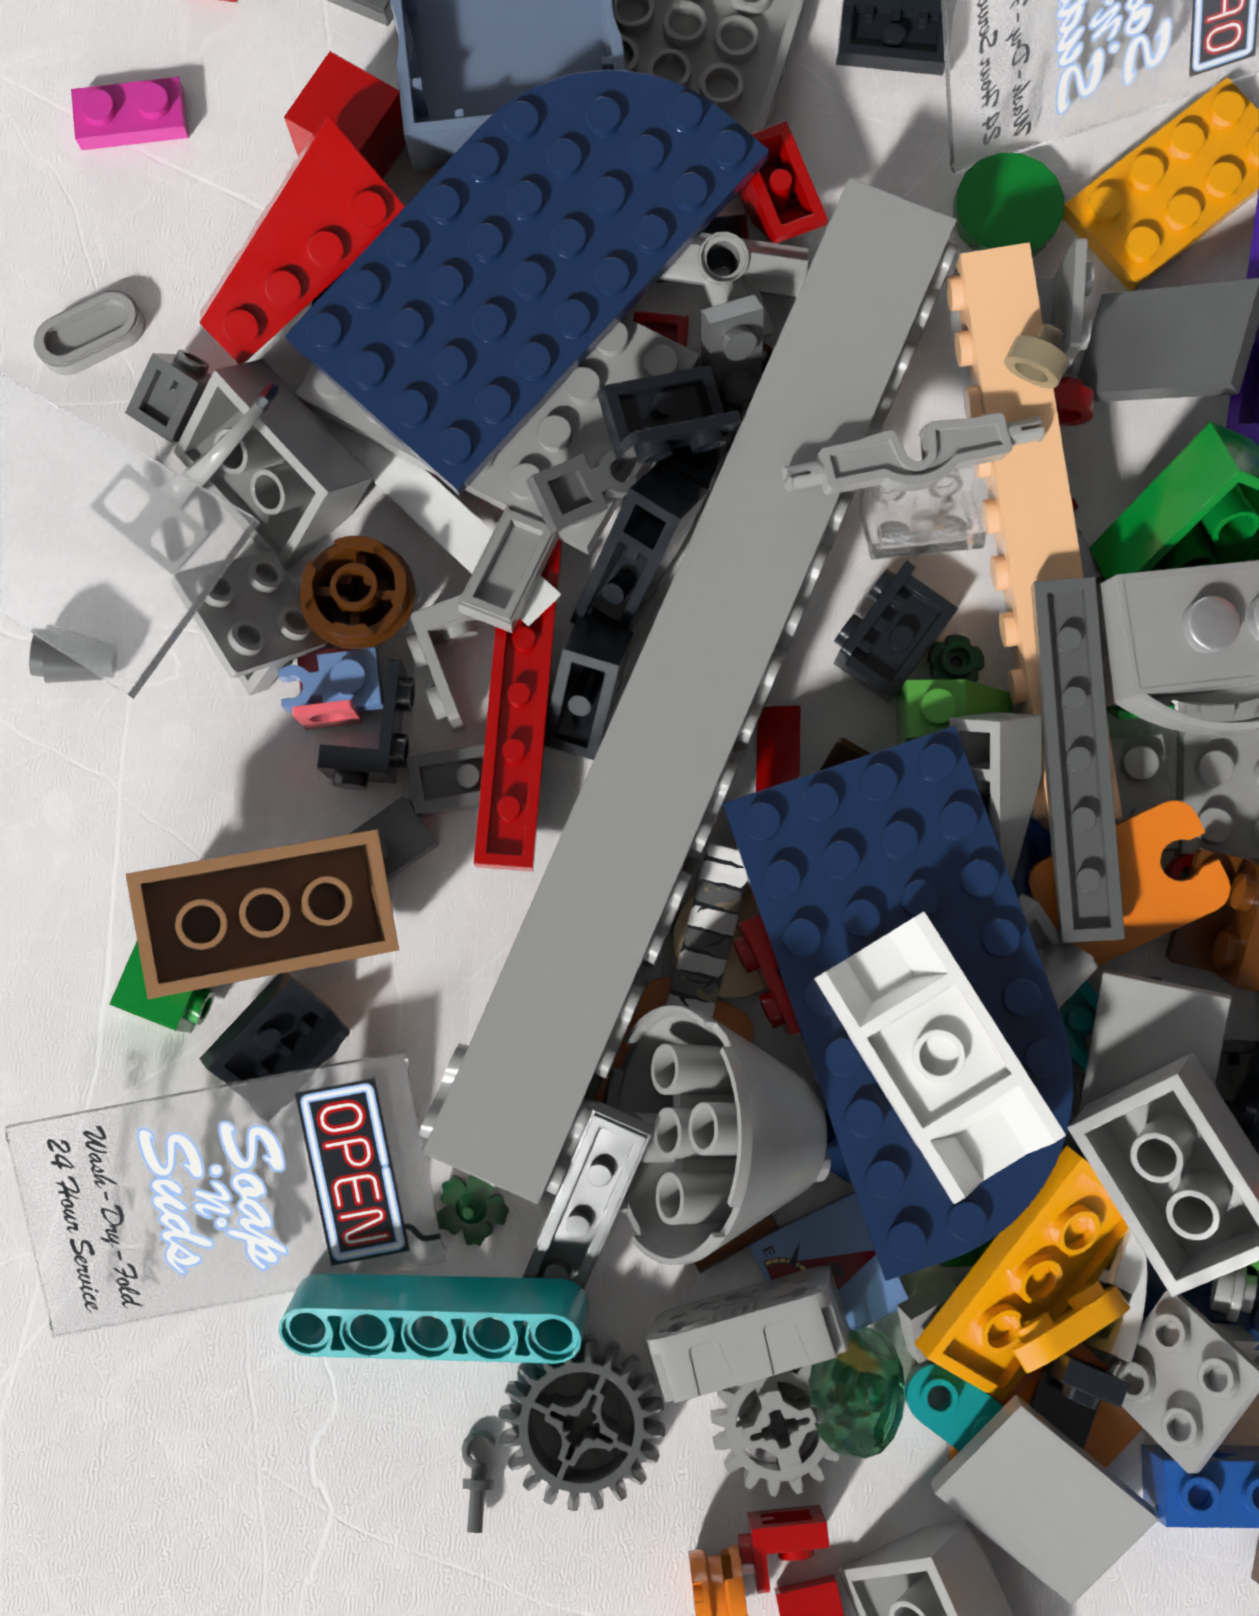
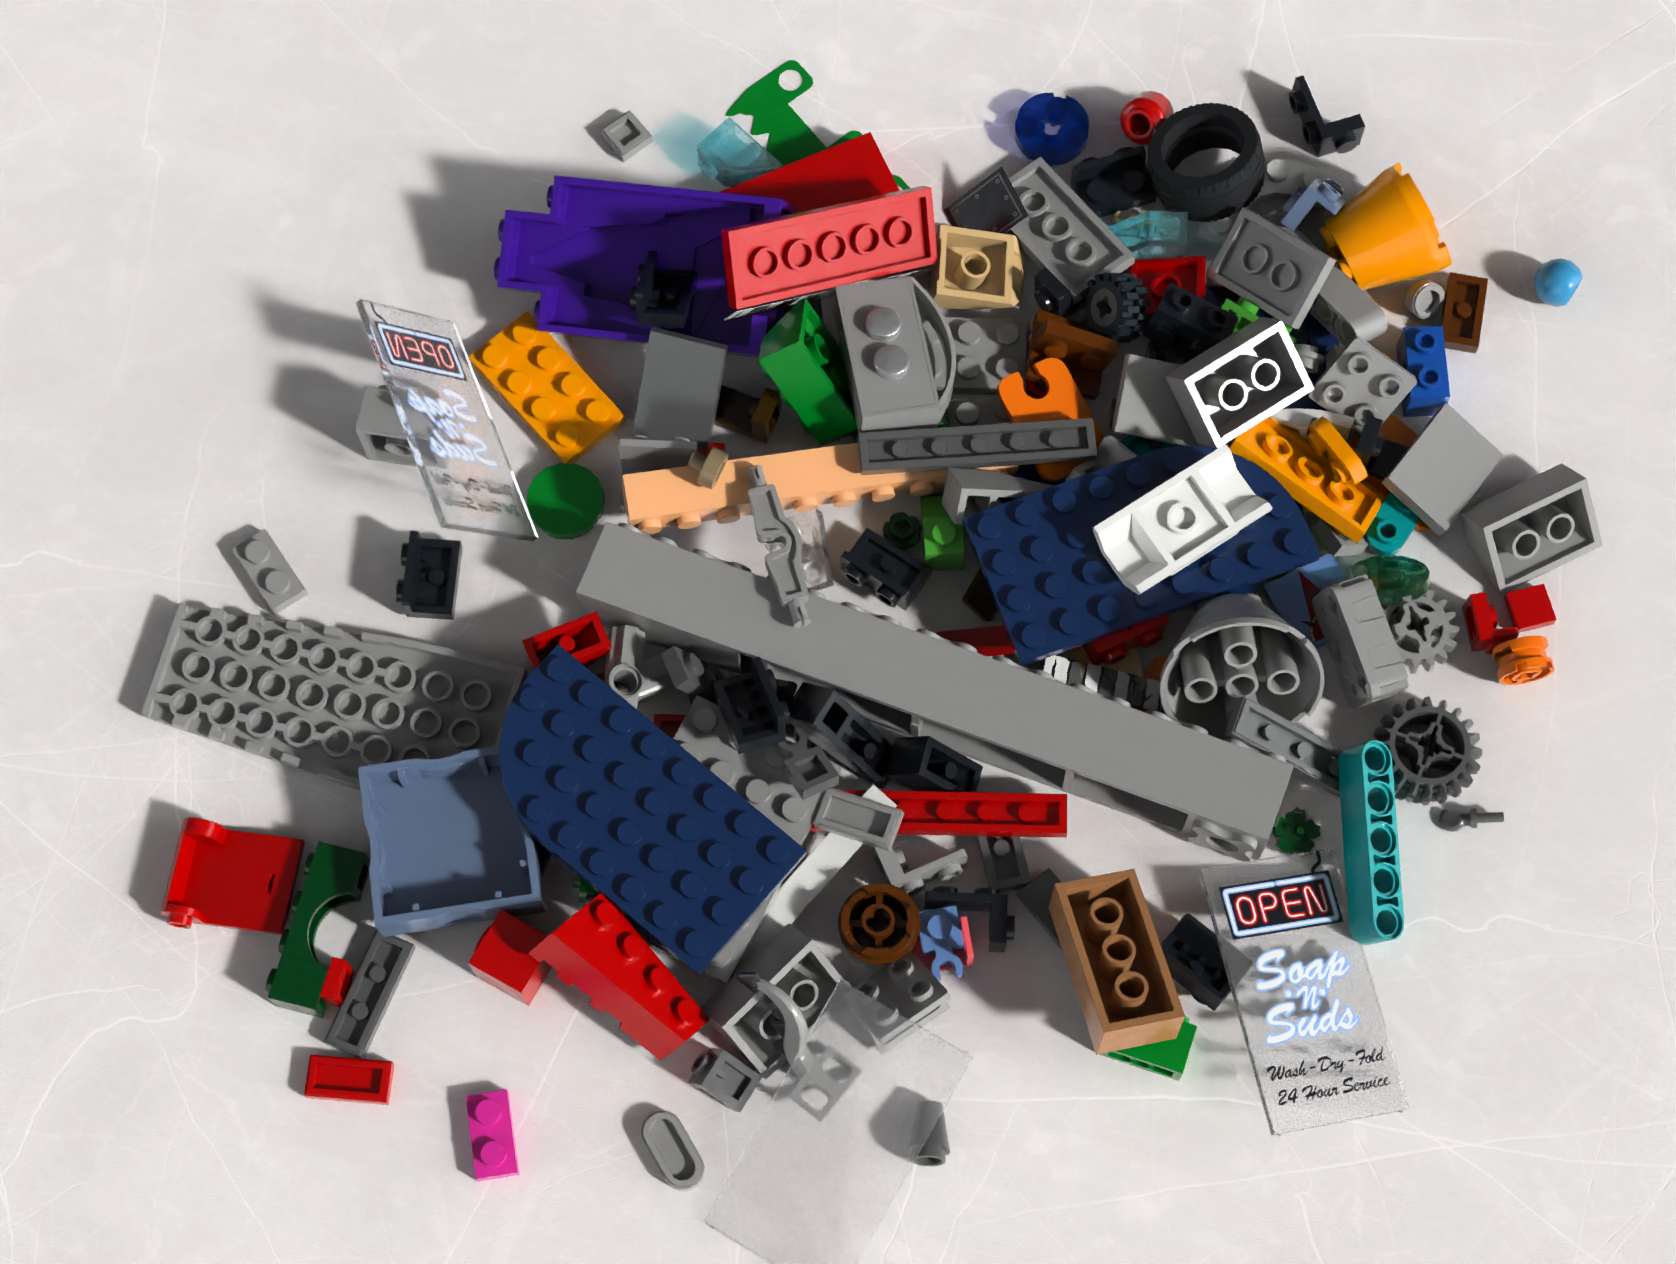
camera: 90 degrees left, 10 degrees down
none -> dark brown bracket [714,384,782,444]

